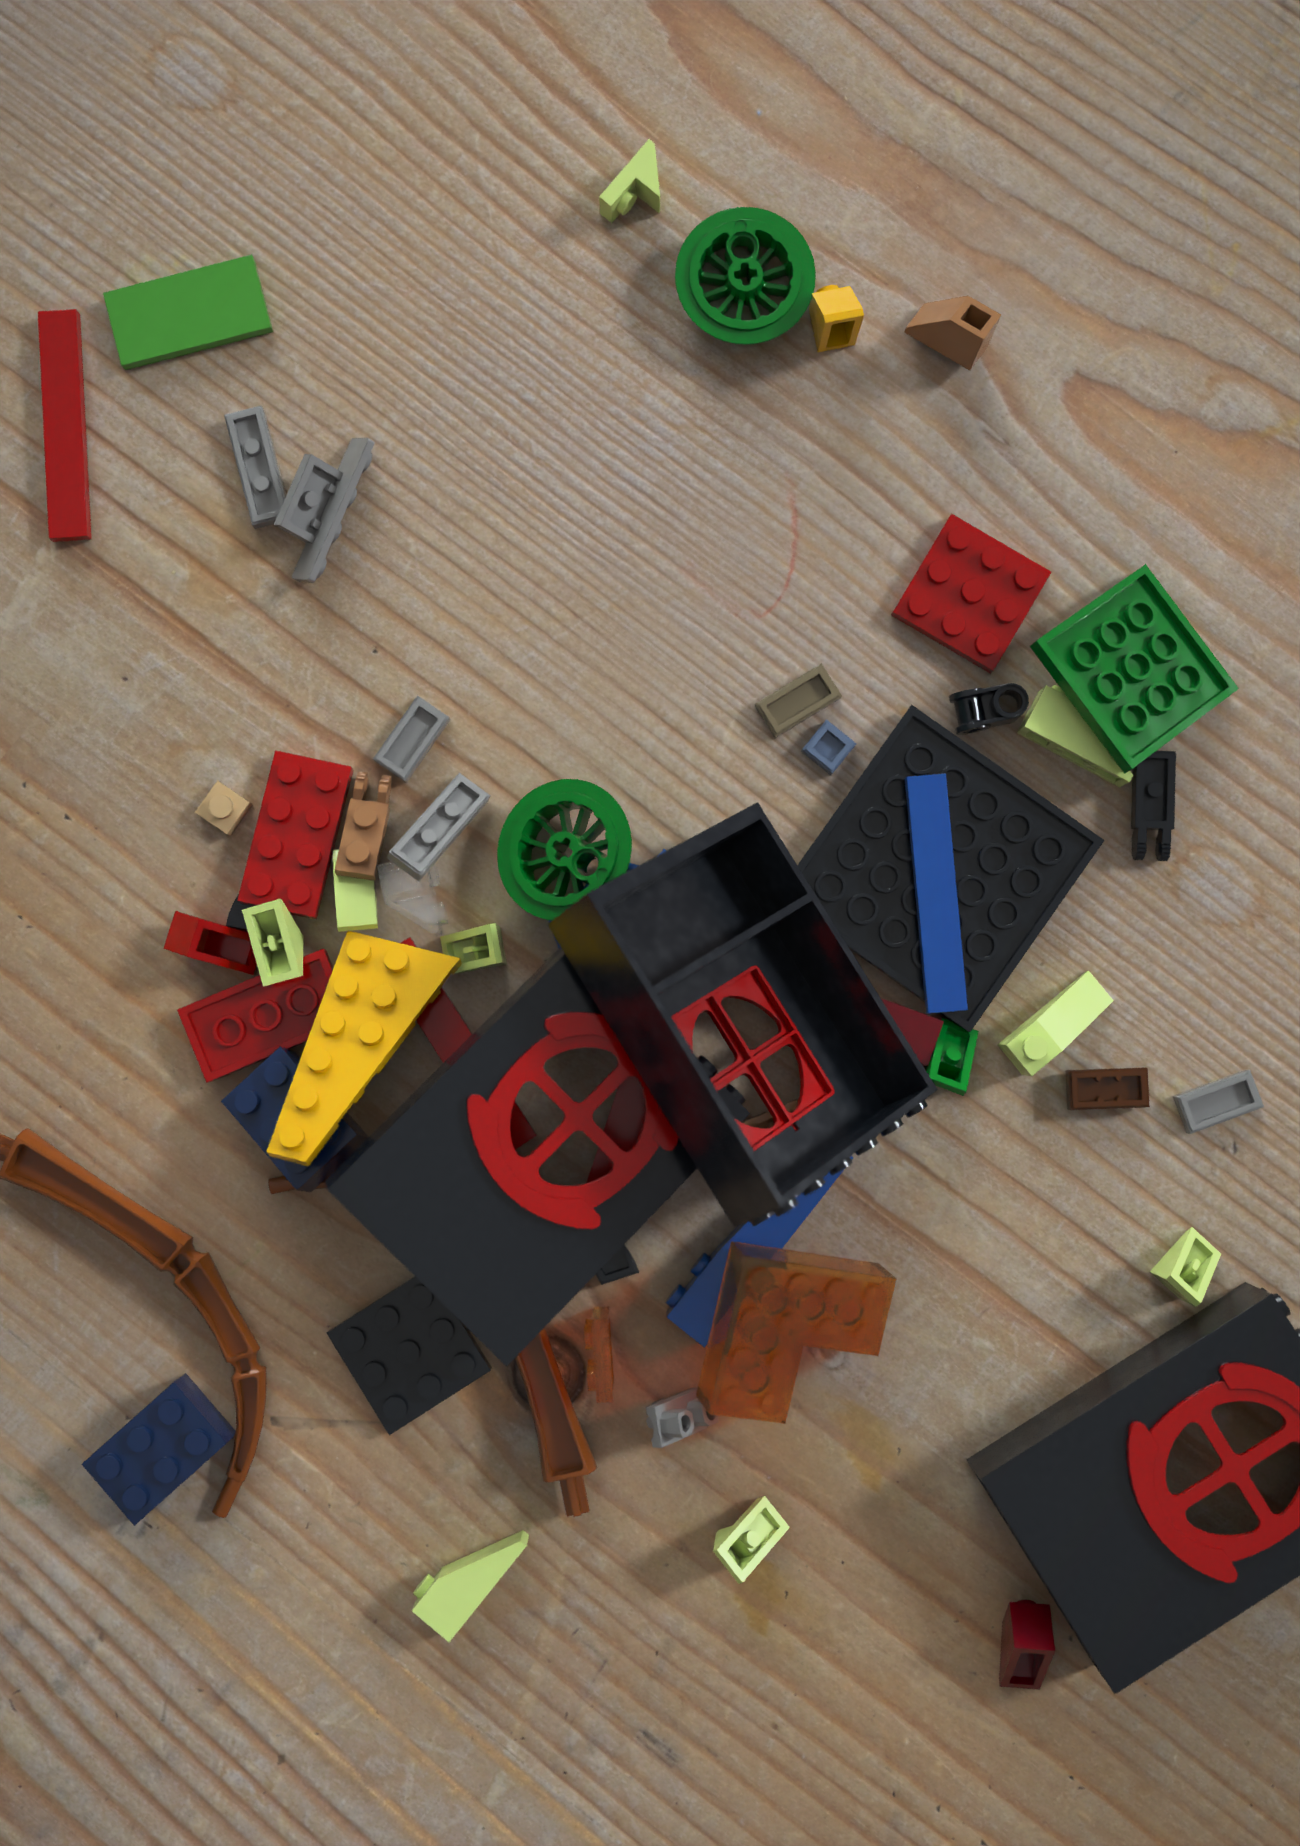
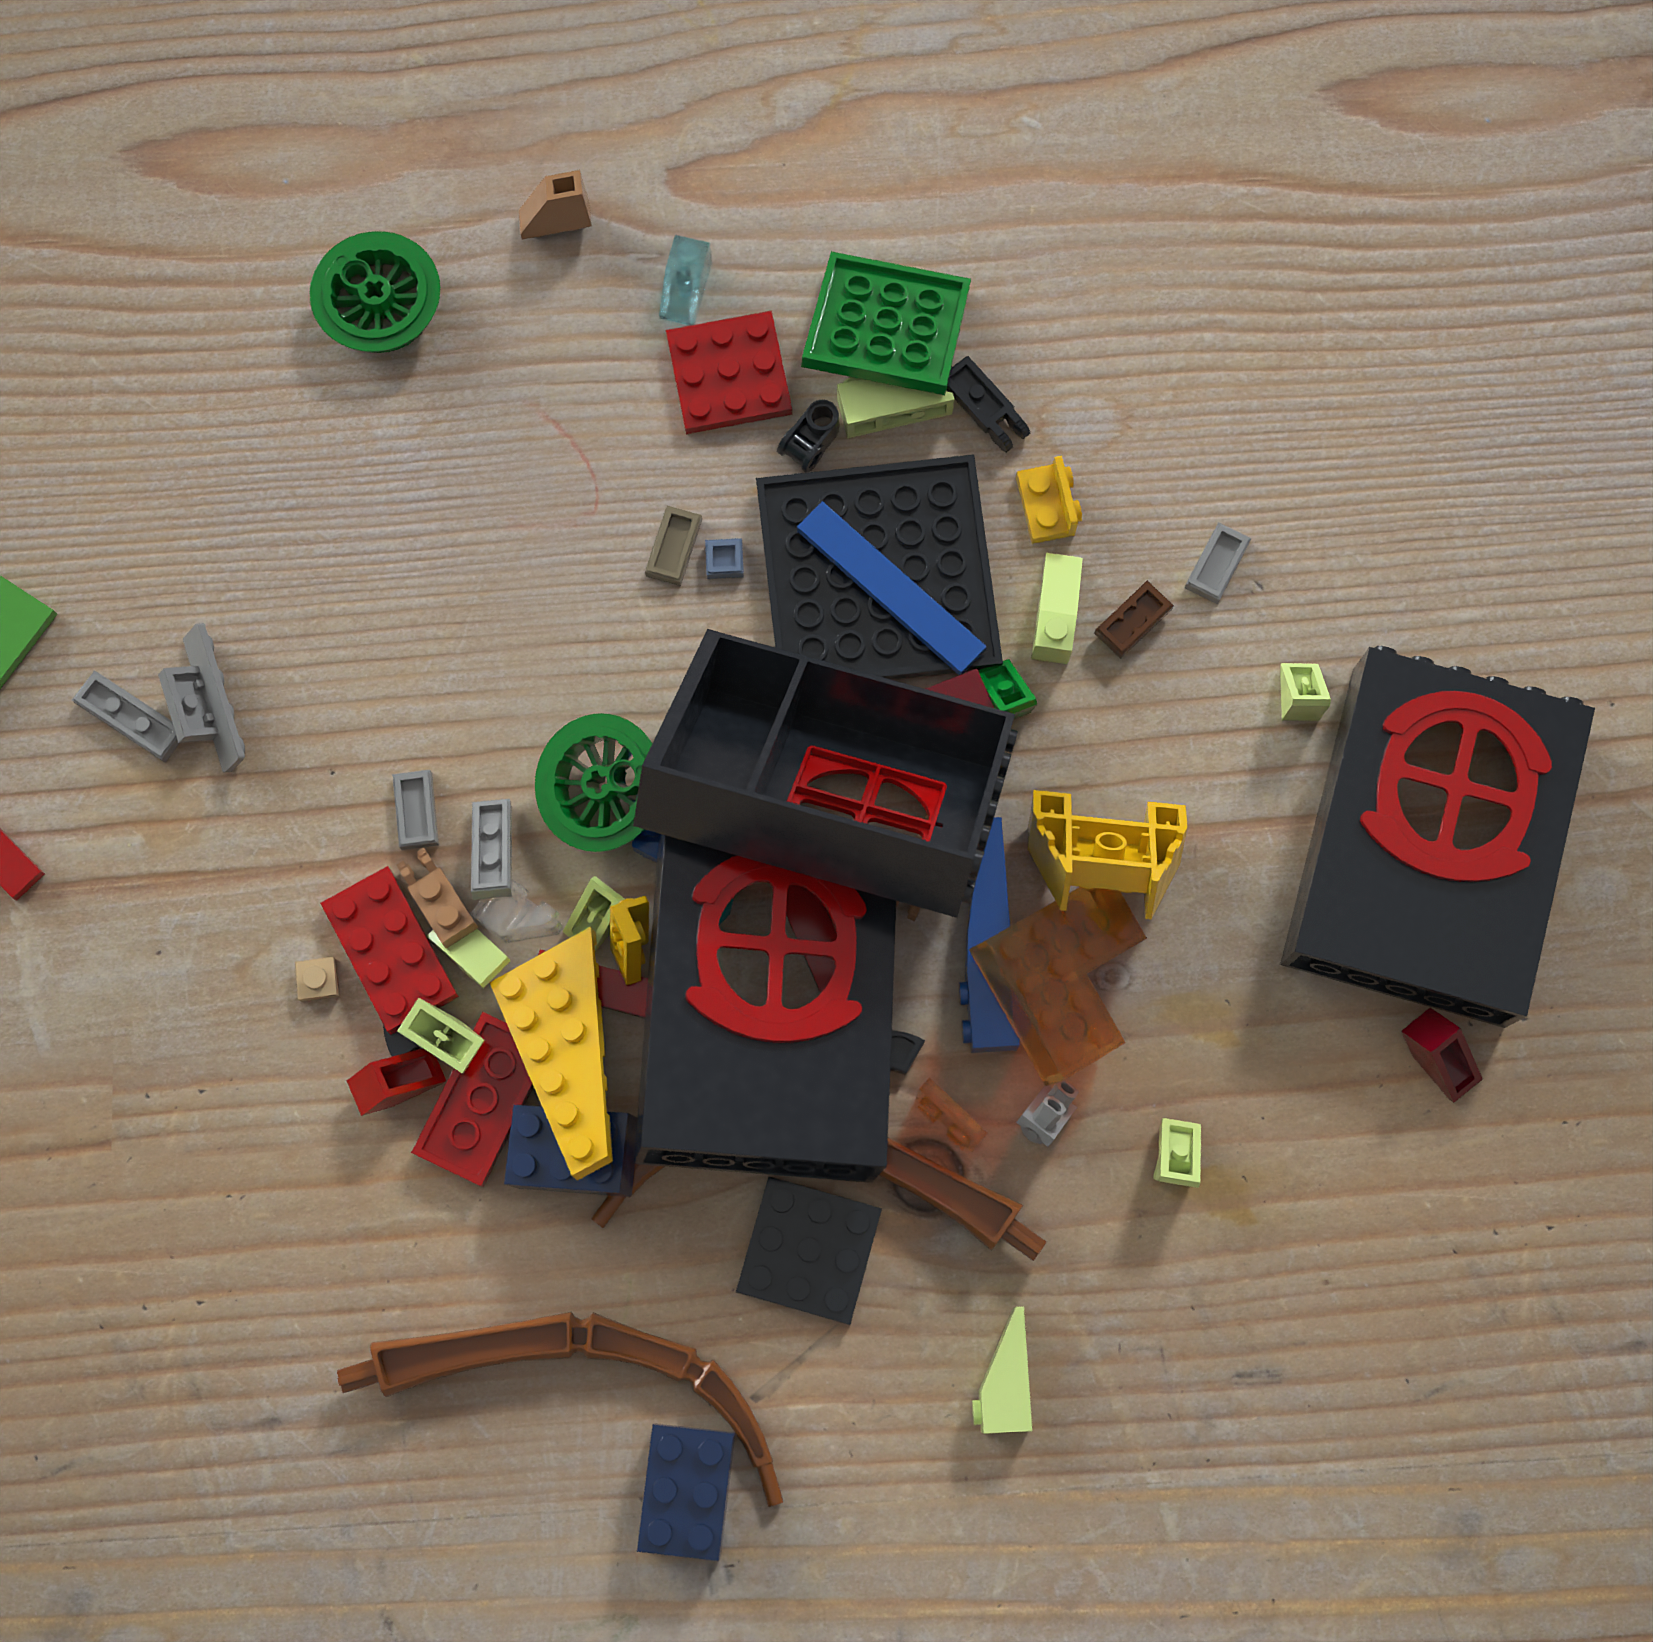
camera: 40 degrees left, 10 degrees down
yellowish green slope [599,139,660,223] -> none
yellow slope [809,285,864,352] -> none
none -> yellow bracket [610,896,649,985]
none -> clear light blue slope [659,235,712,325]
none -> yellow bracket [1016,456,1082,544]
none -> yellow wedge [1028,790,1187,919]

